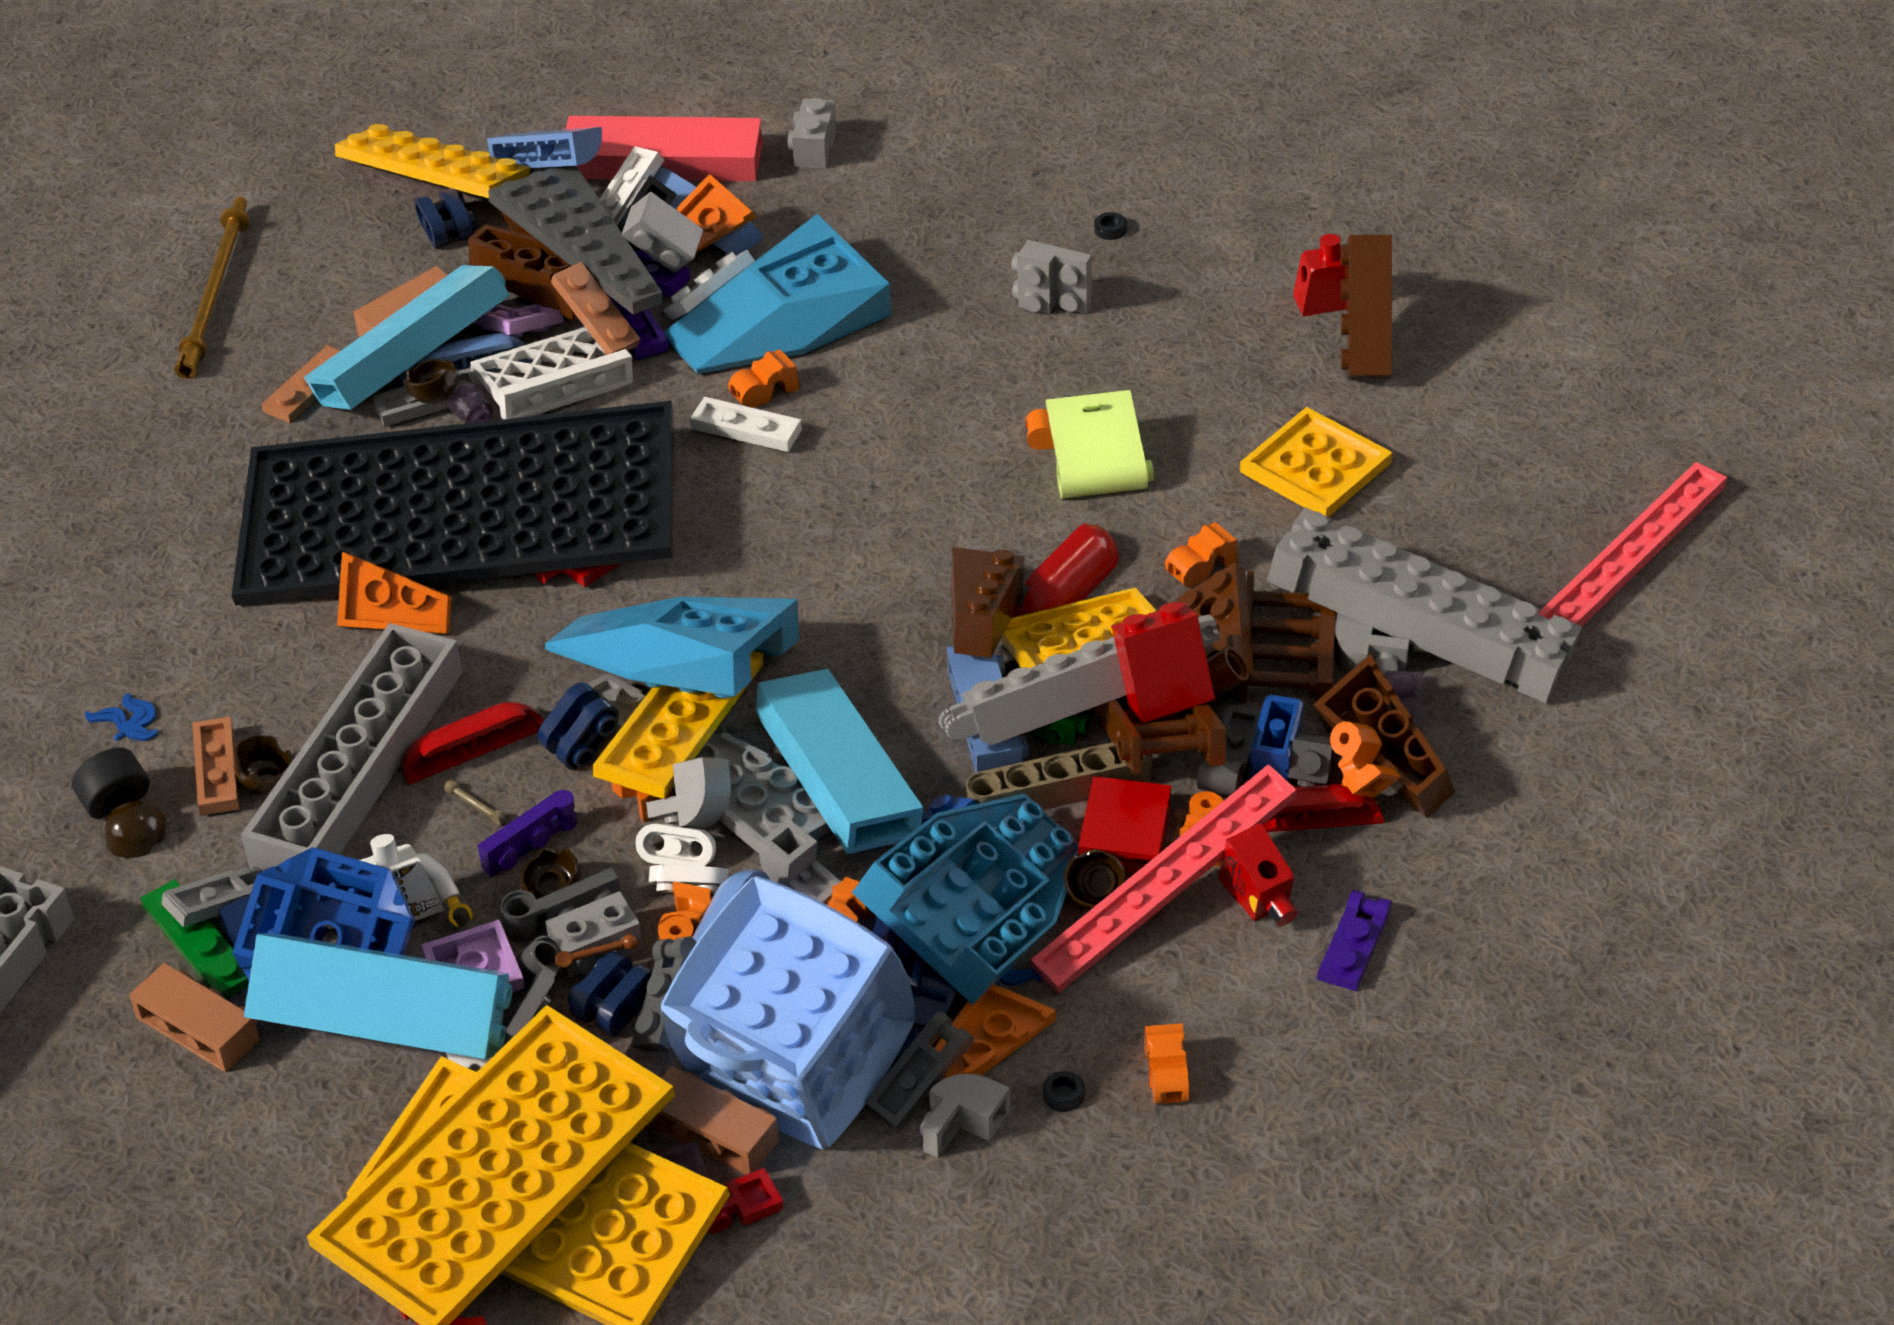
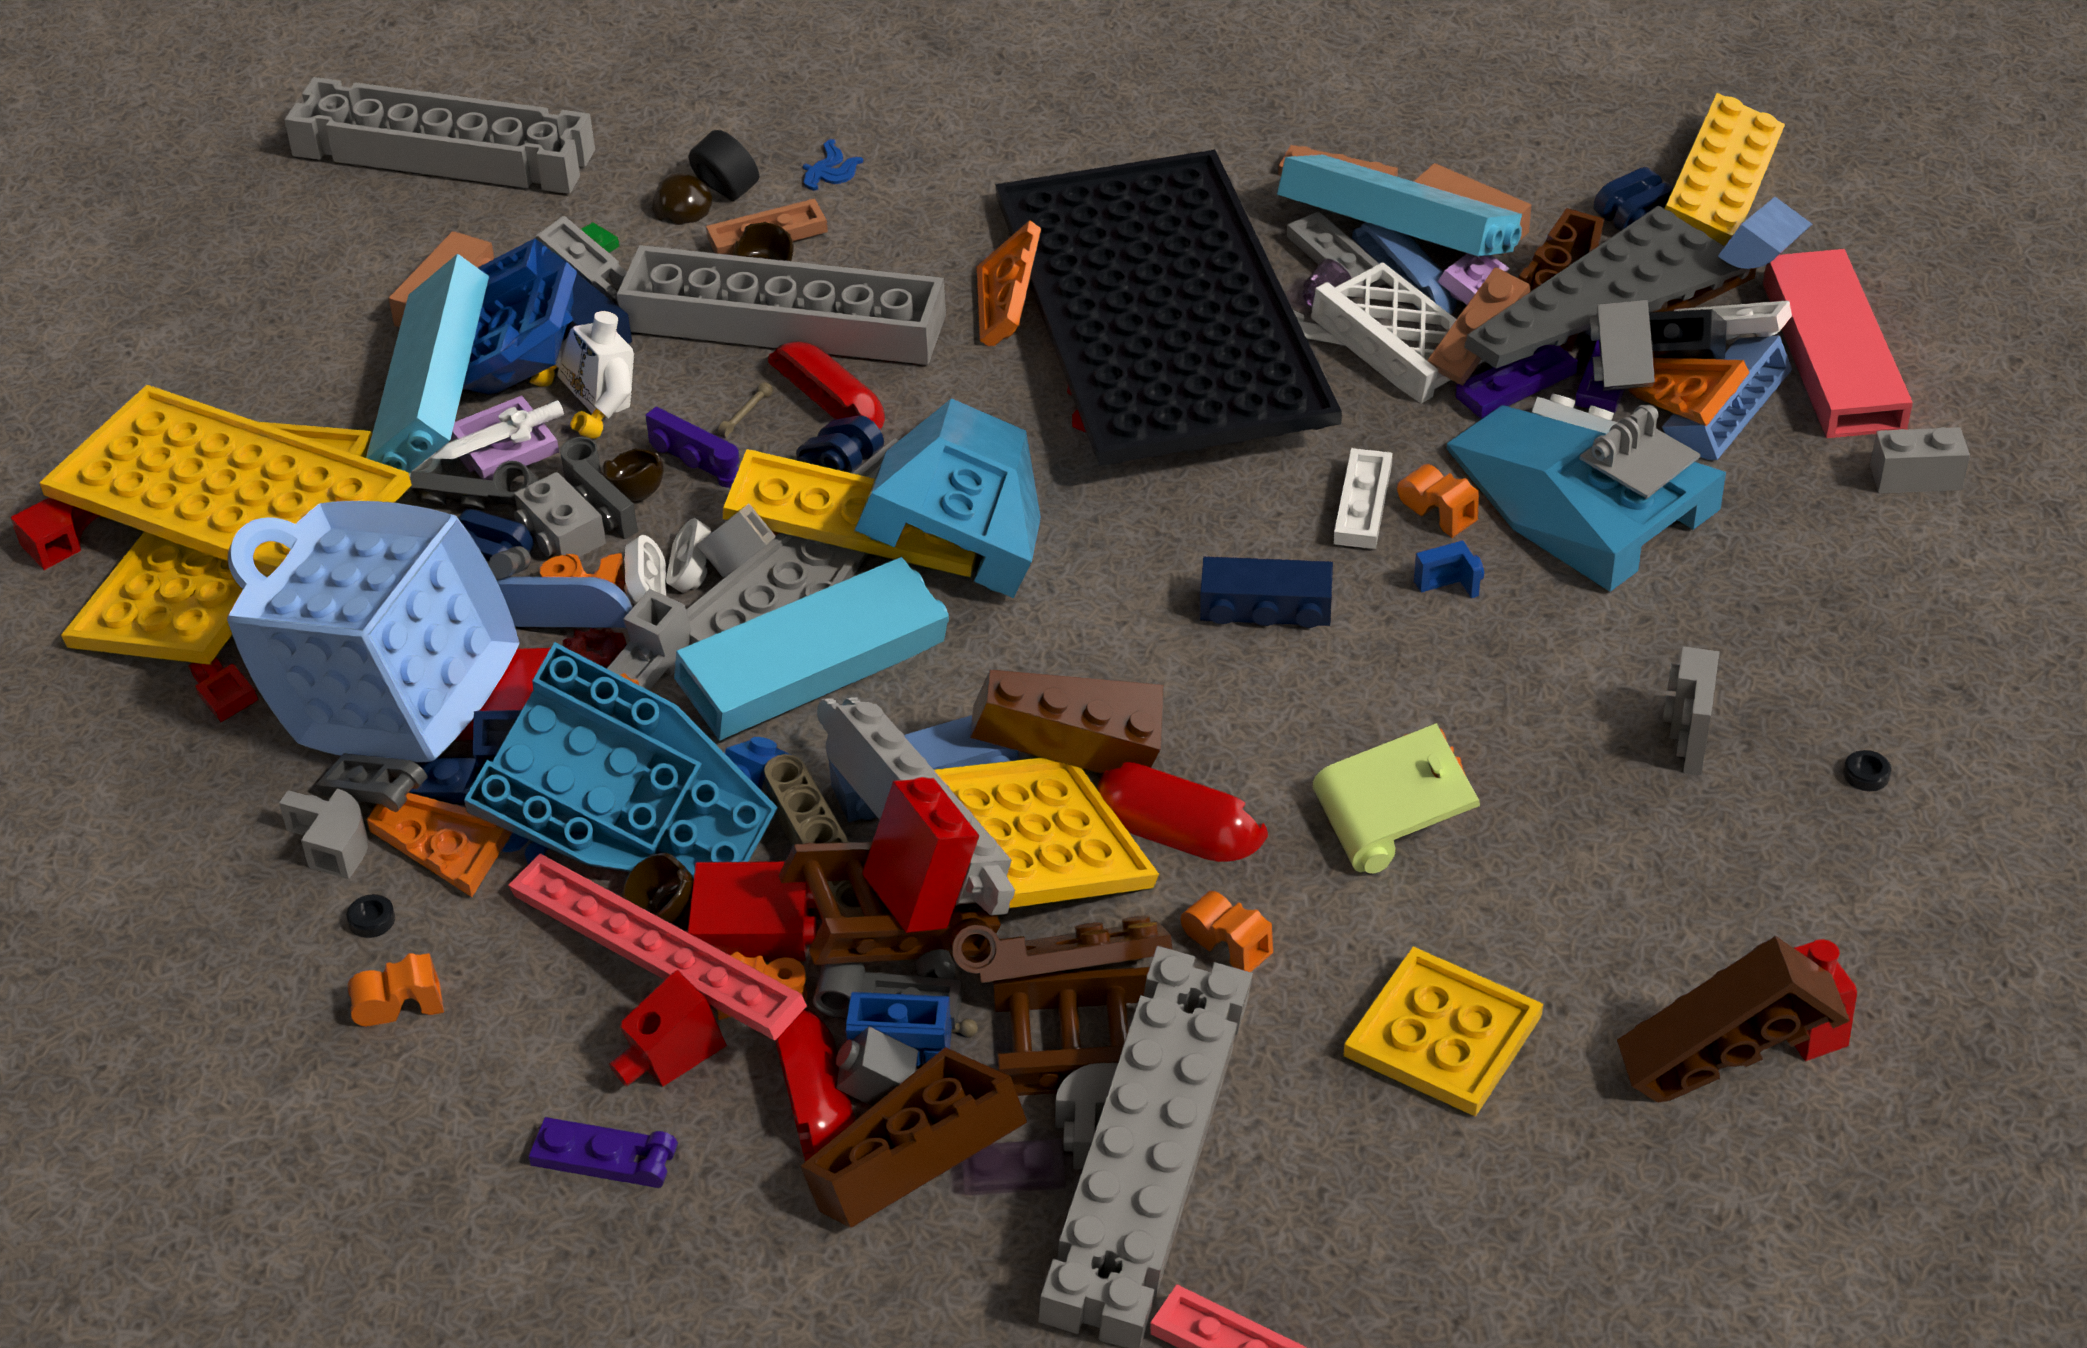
camera: 80 degrees right, 0 degrees up
pearl gold bar [174,197,250,379] -> none
dark brown hair [403,359,458,404] -> none
dark orange hinge [555,934,638,968] -> none
orange leg [1330,721,1402,798] -> none
none -> white sword [432,400,564,459]
none -> dark blue brick [1200,556,1333,628]
none -> blue bracket [1414,540,1484,598]
none -> light grey hinge [1579,405,1701,499]

